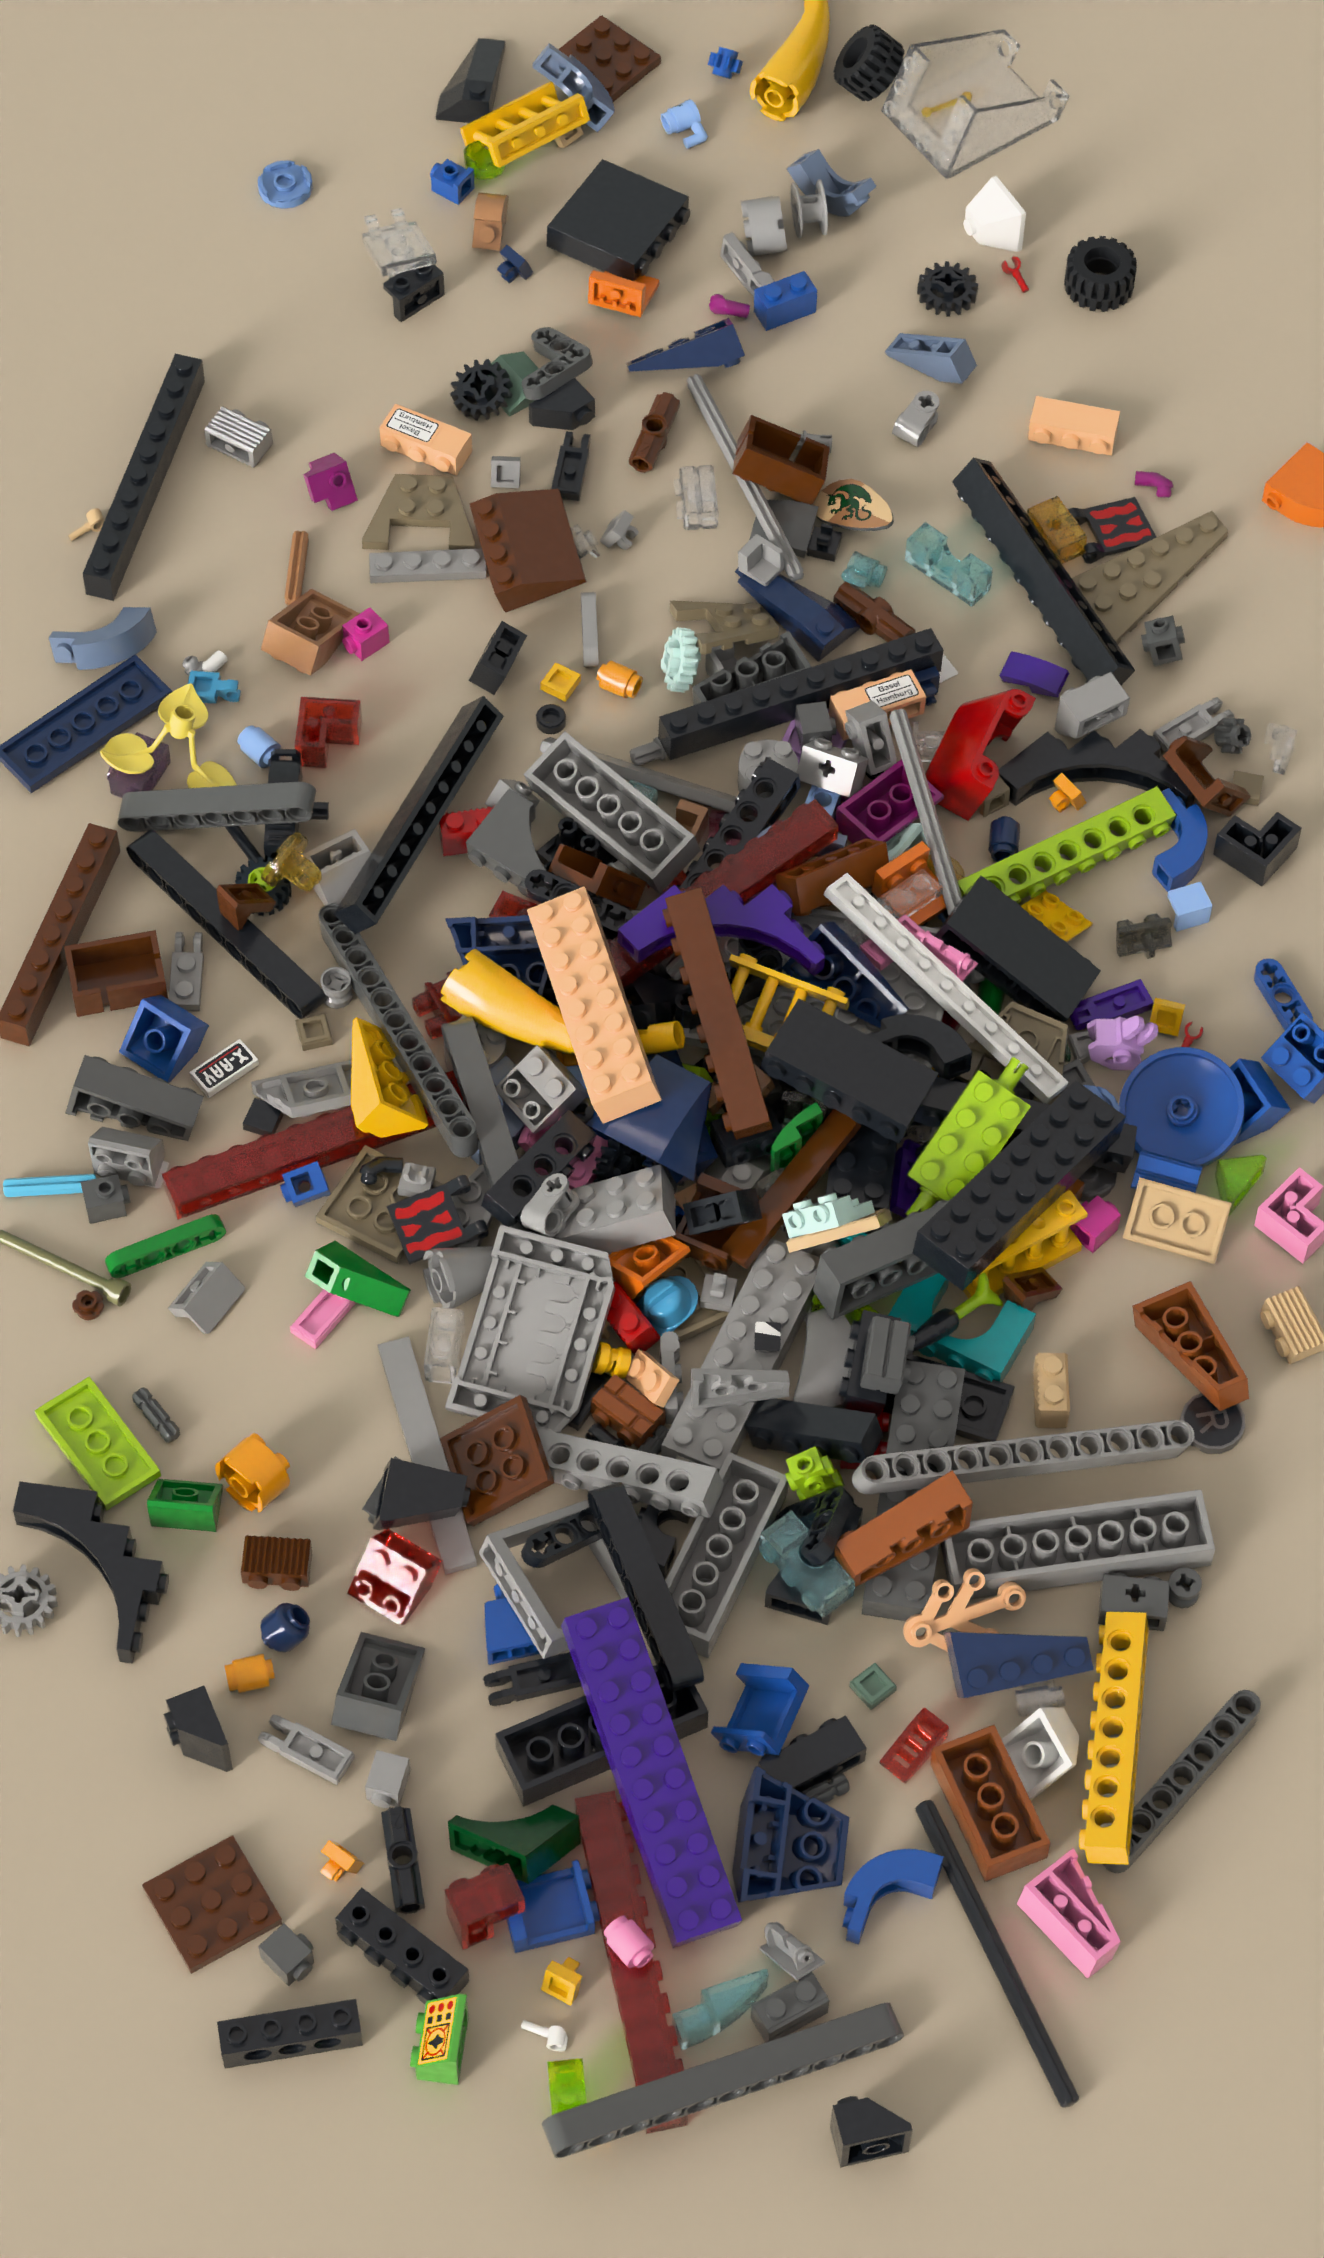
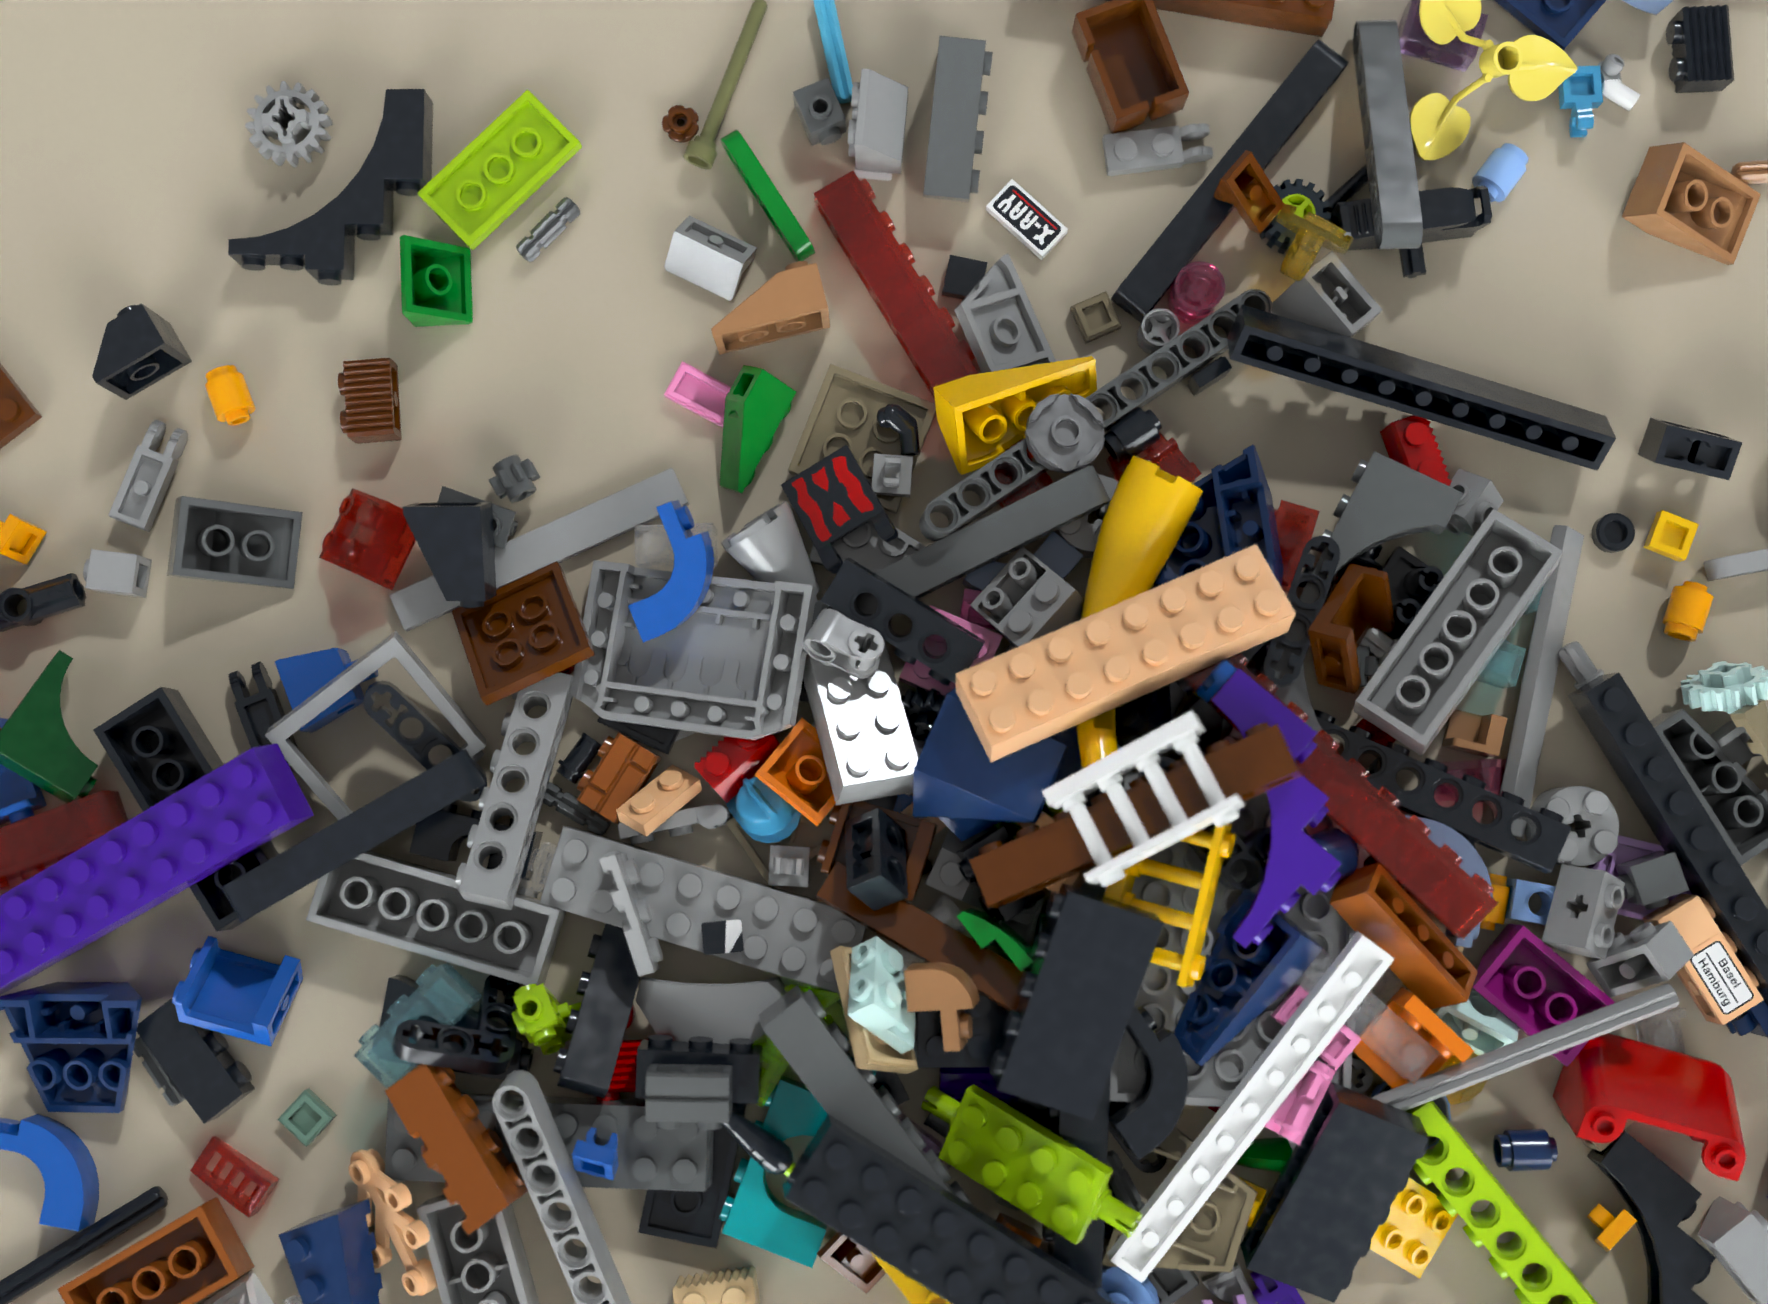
camera: 85 degrees right, 25 degrees up
blue slope [119,995,209,1083] -> none
light orange brick [215,1433,290,1512] -> none
dark blue head [260,1603,310,1653] -> none
blue brick [280,1161,331,1207] -> none
clear red brick [295,697,362,768] -> none
dark pink brick [342,607,390,661] -> none
yellow wheel [591,1341,631,1379] -> none
none -> dark grey gear [489,455,540,503]
none -> blue tile [572,1127,619,1181]
none -> blue arch [628,500,714,642]
none -> medium nougat slope [711,261,830,355]
none -> medium nougat brick [904,962,980,1052]
none -> flat silver tile [1025,393,1105,473]
none -> white fence [1042,710,1246,887]
none -> black brick [1104,407,1162,463]
none -> clear pink wheel [1167,261,1226,325]
none -> black tile [1187,356,1232,396]
none -> blue tile [1196,660,1237,703]
none -> black brick [1666,5,1734,93]

